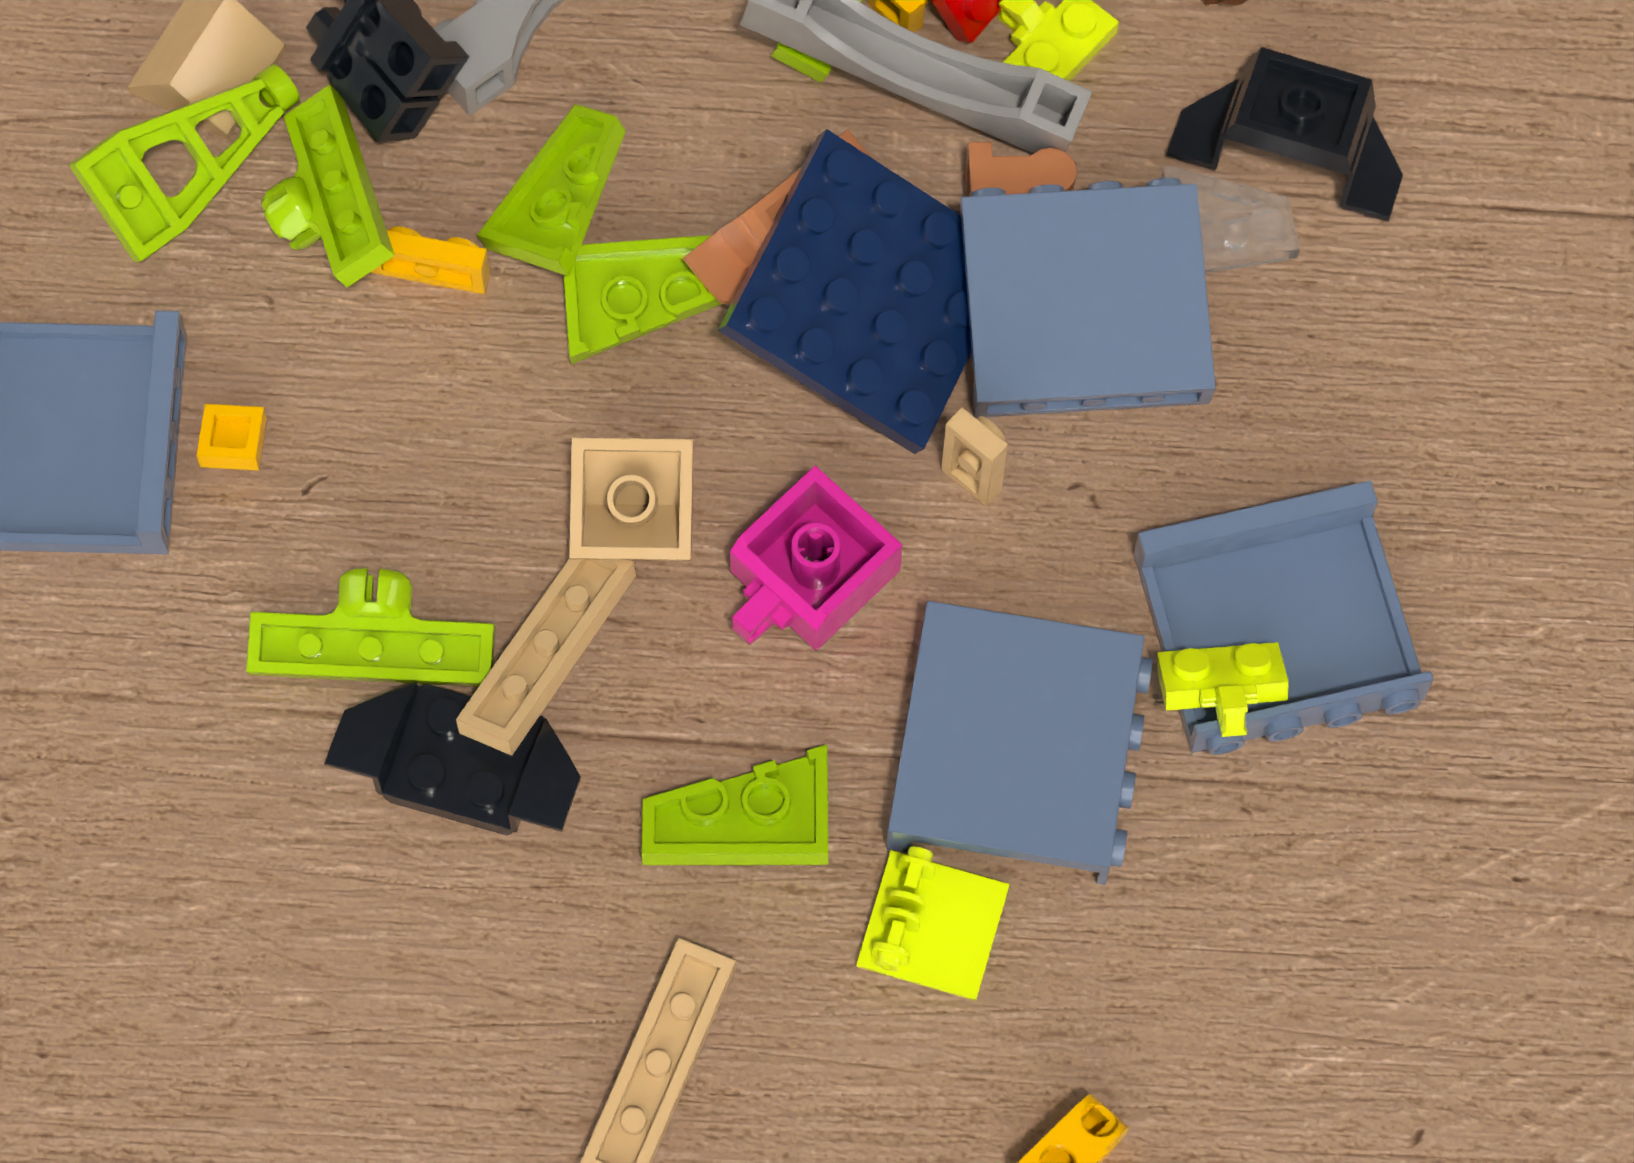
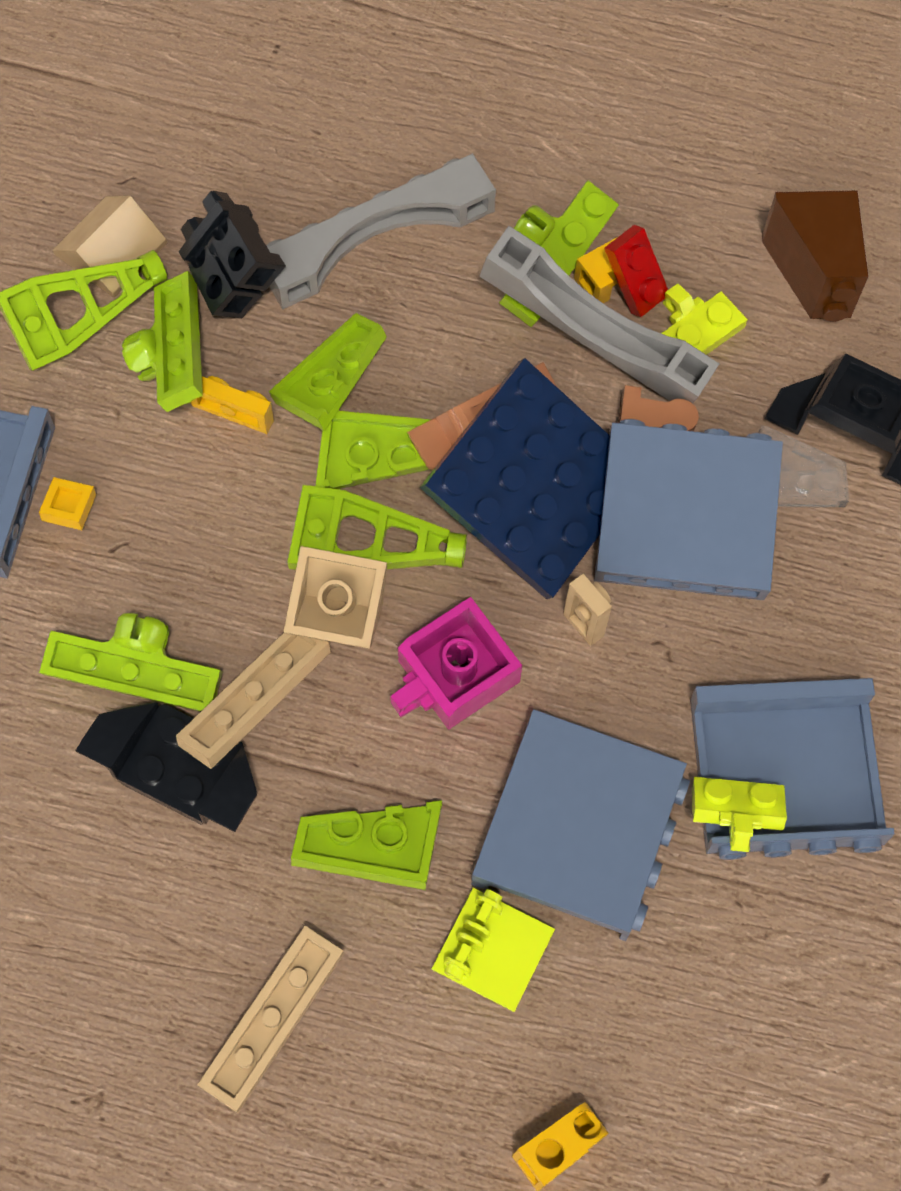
camera: 10 degrees right, 0 degrees up
none -> lime plate [287,485,467,570]

